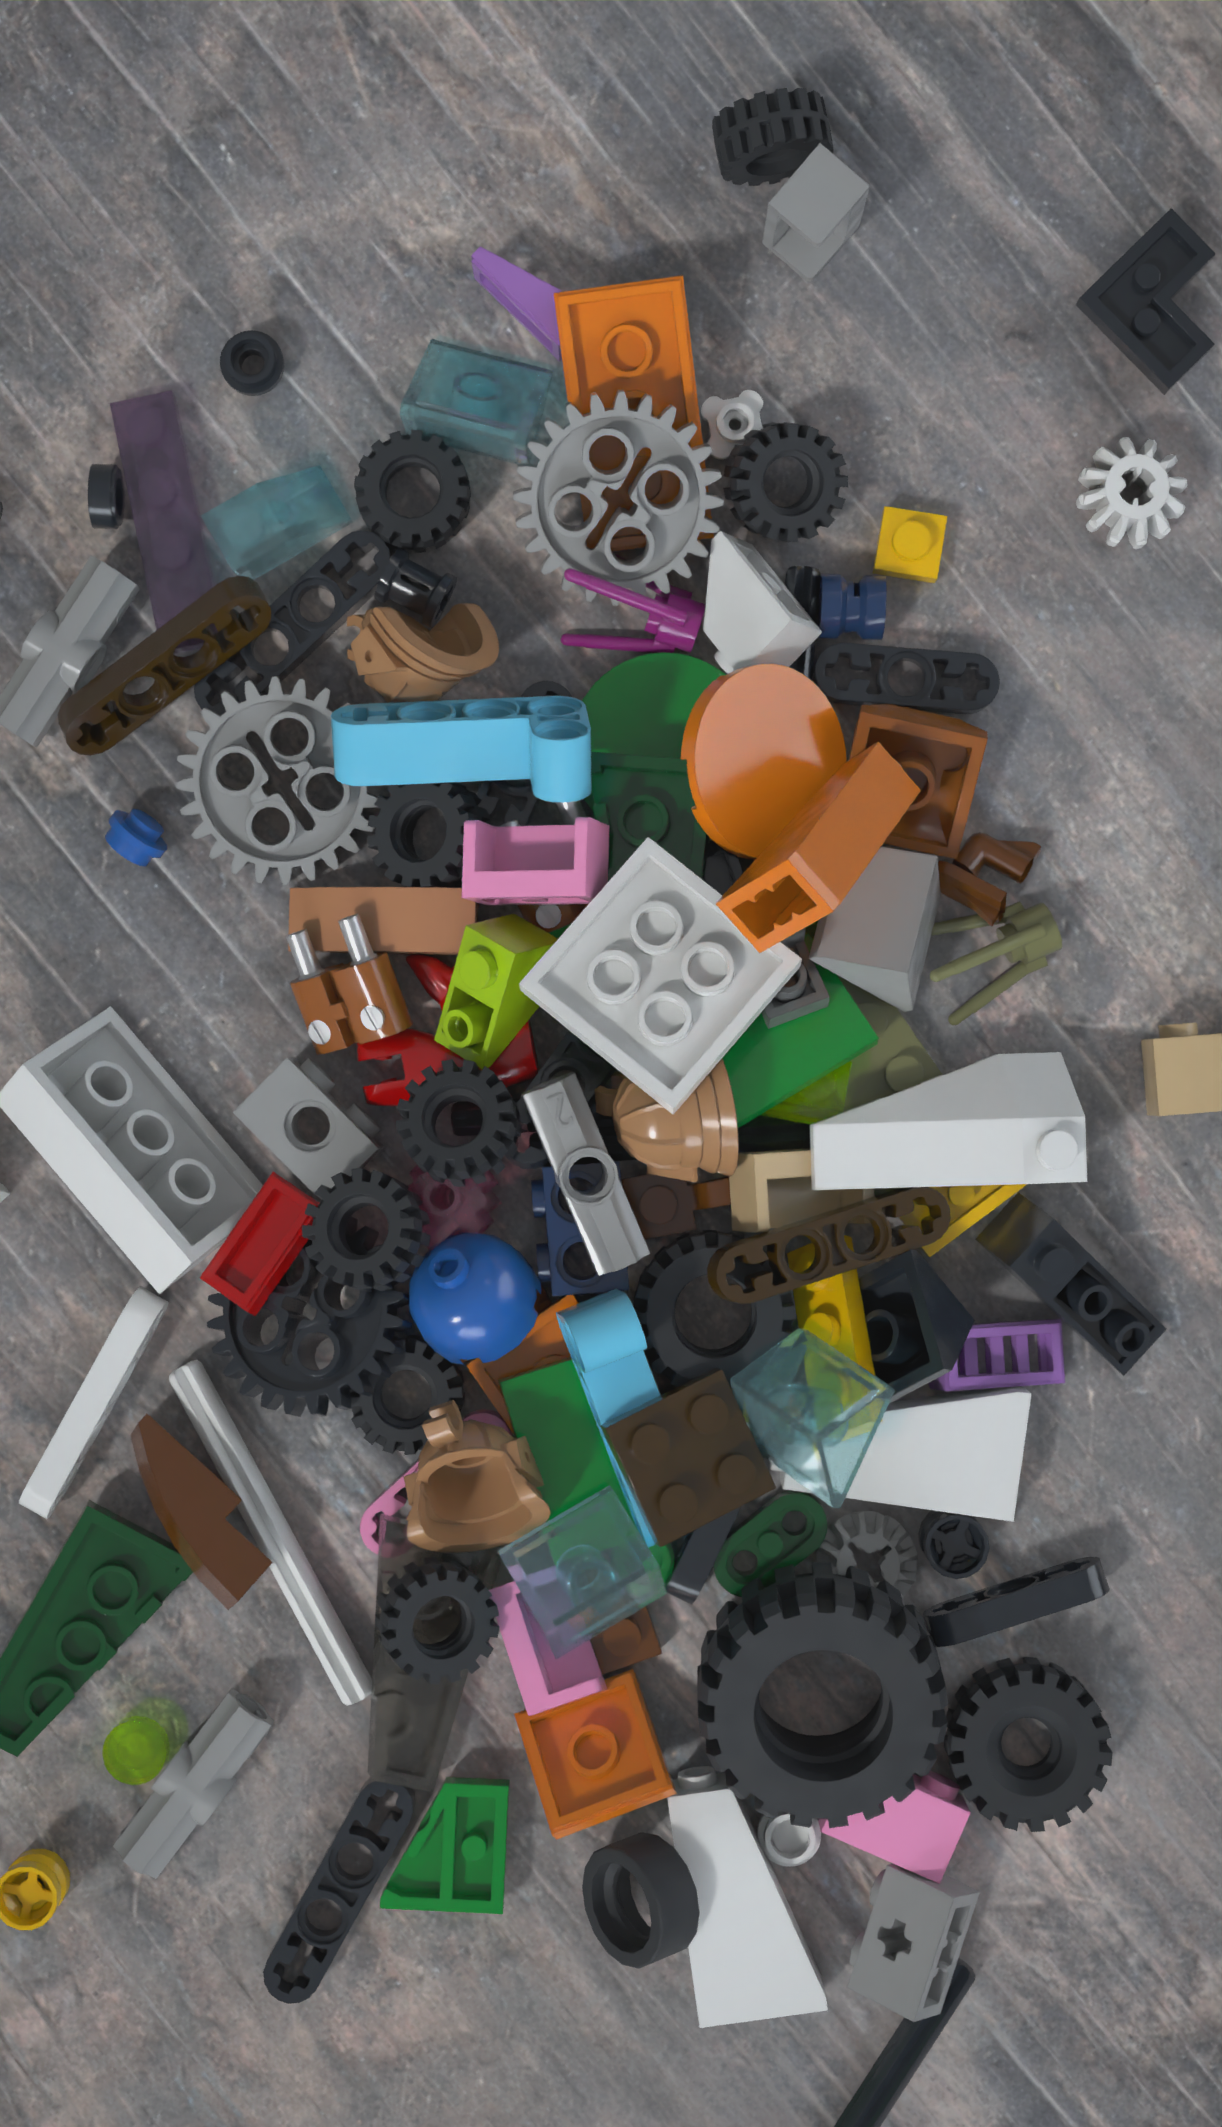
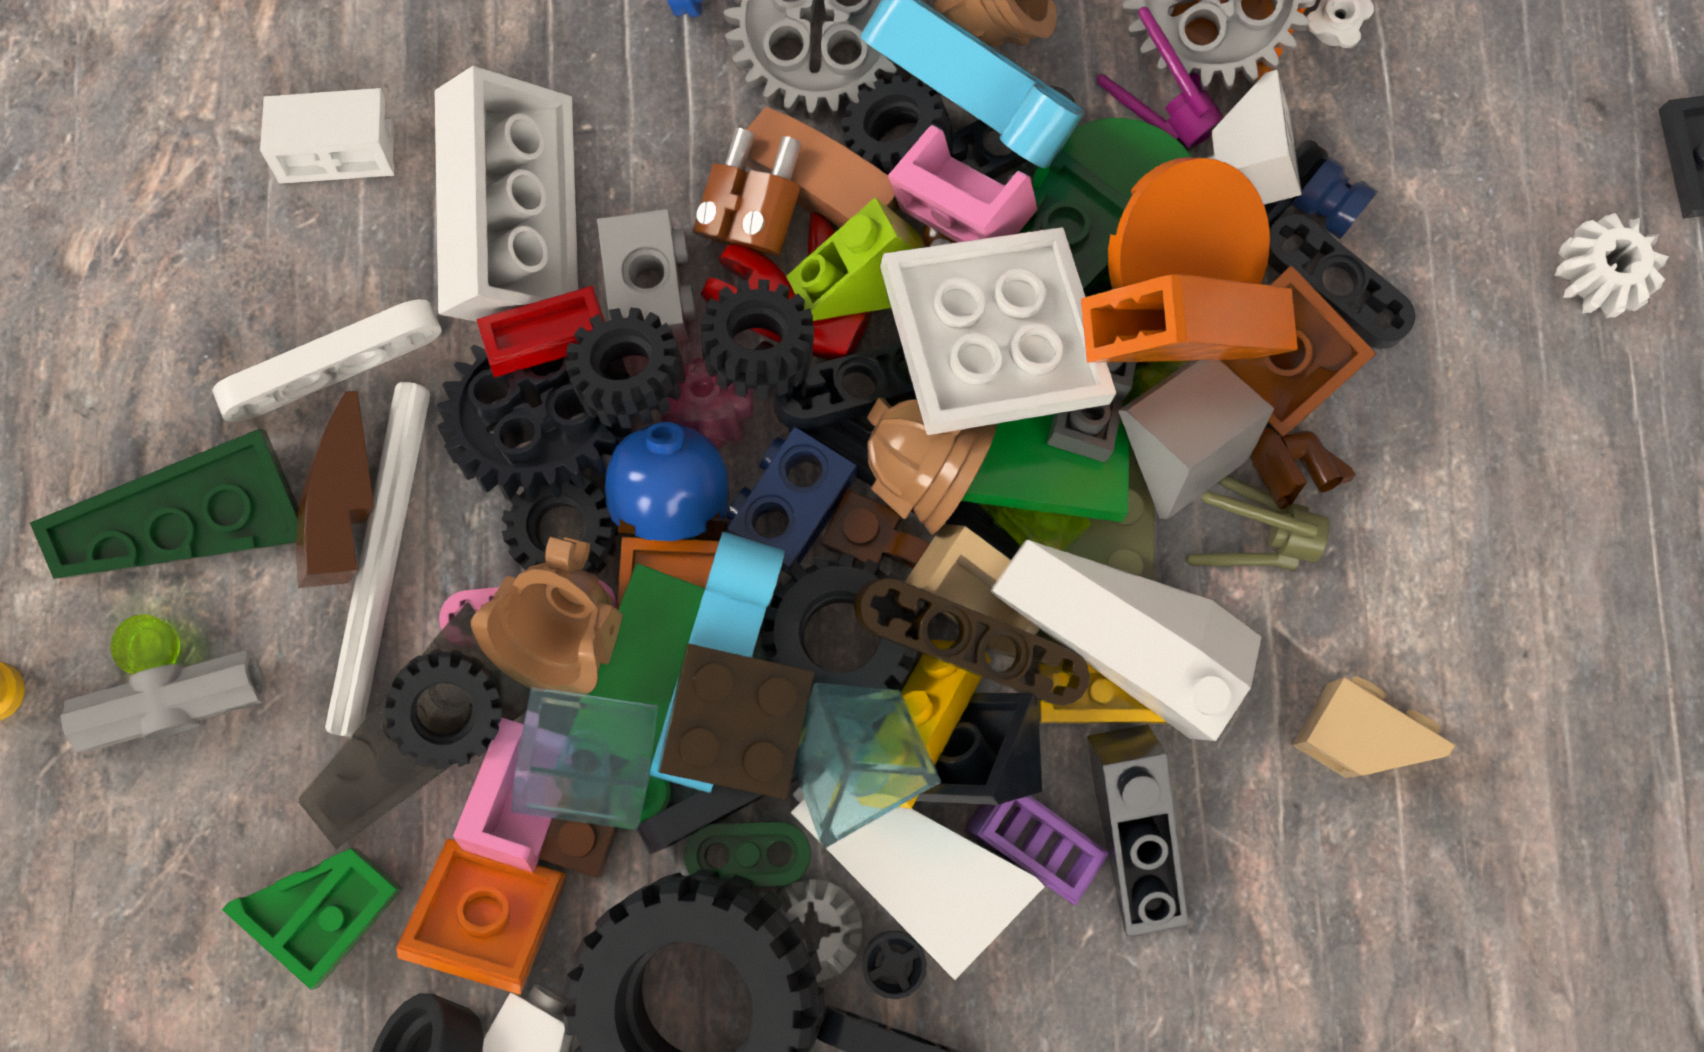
camera: 40 degrees right, 10 degrees down
black beam [263,1771,416,2004] -> none
light grey piece [521,1072,650,1276] -> none
black tyre [723,422,848,542] -> none
yellow plate [872,506,947,583] -> none

